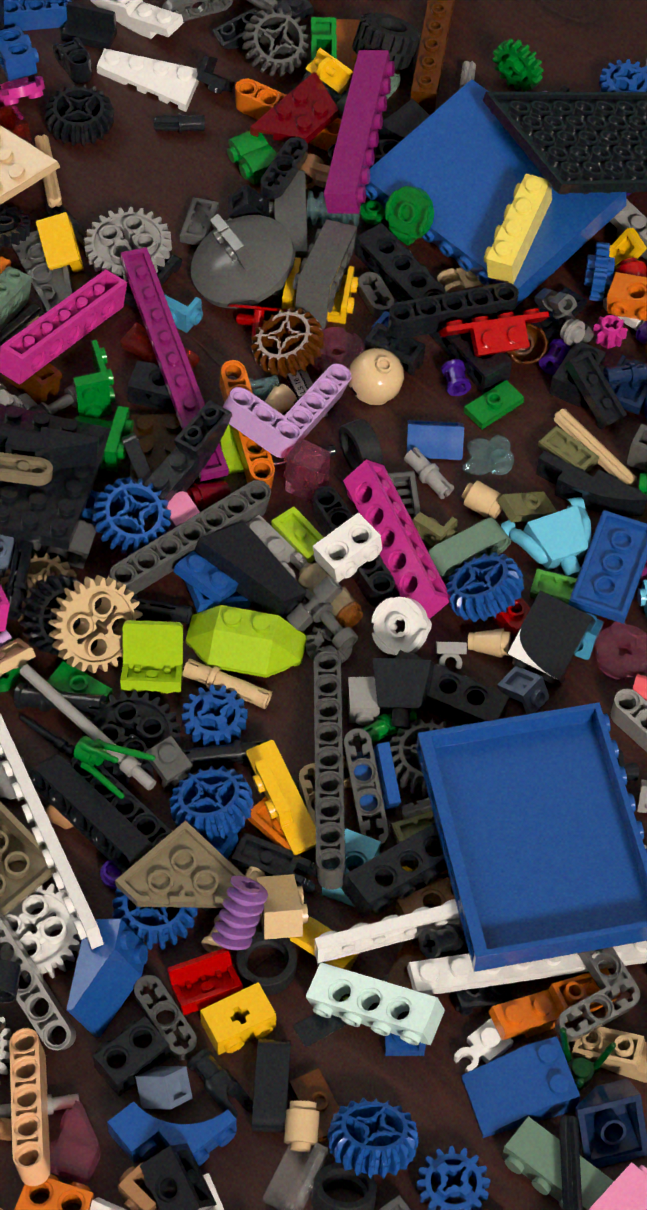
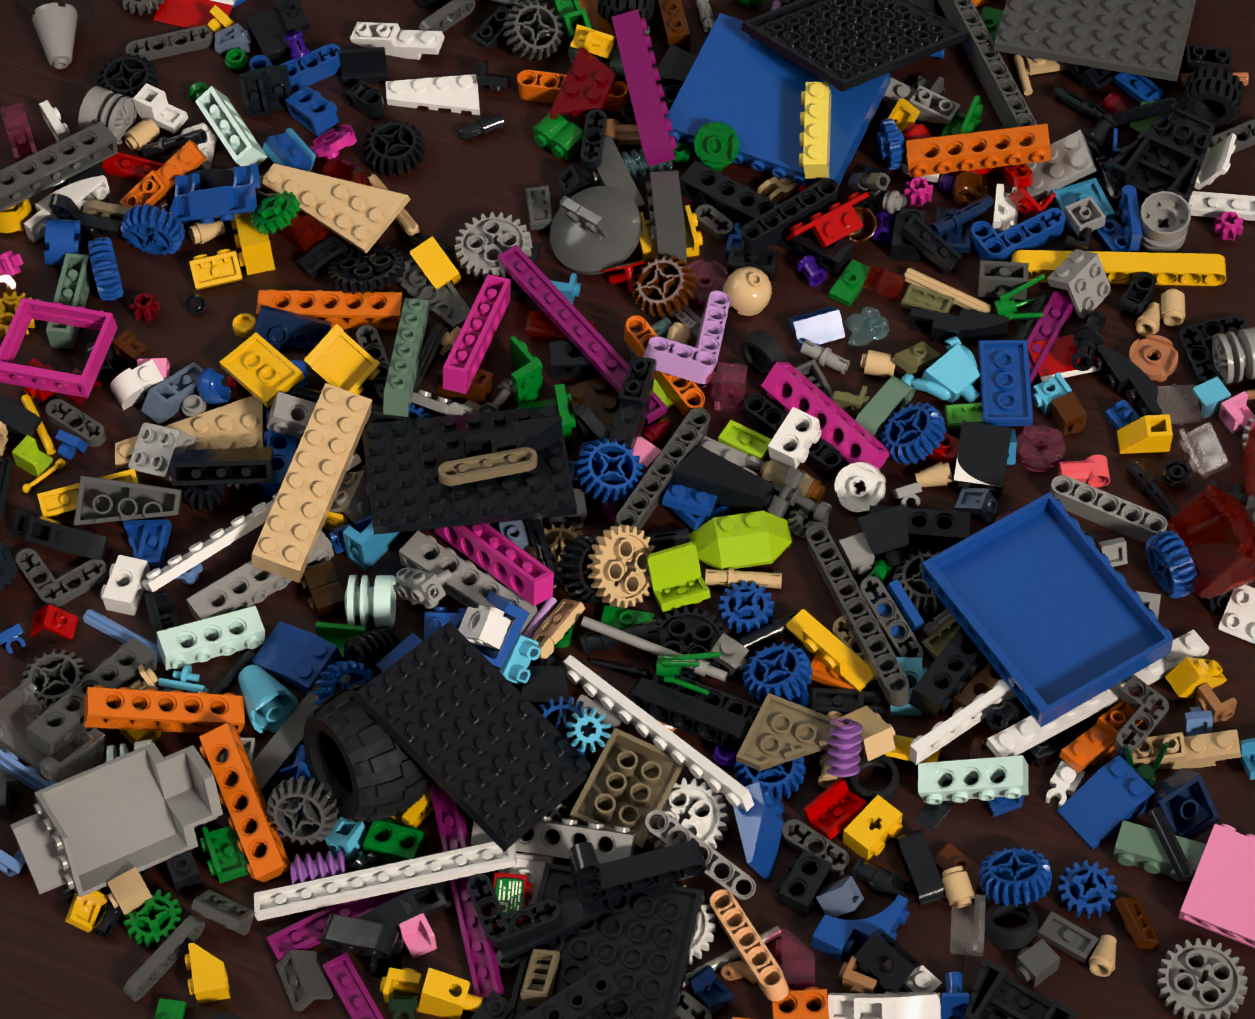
camera: 15 degrees left, 0 degrees up
none -> clear red panel [863,265,906,299]

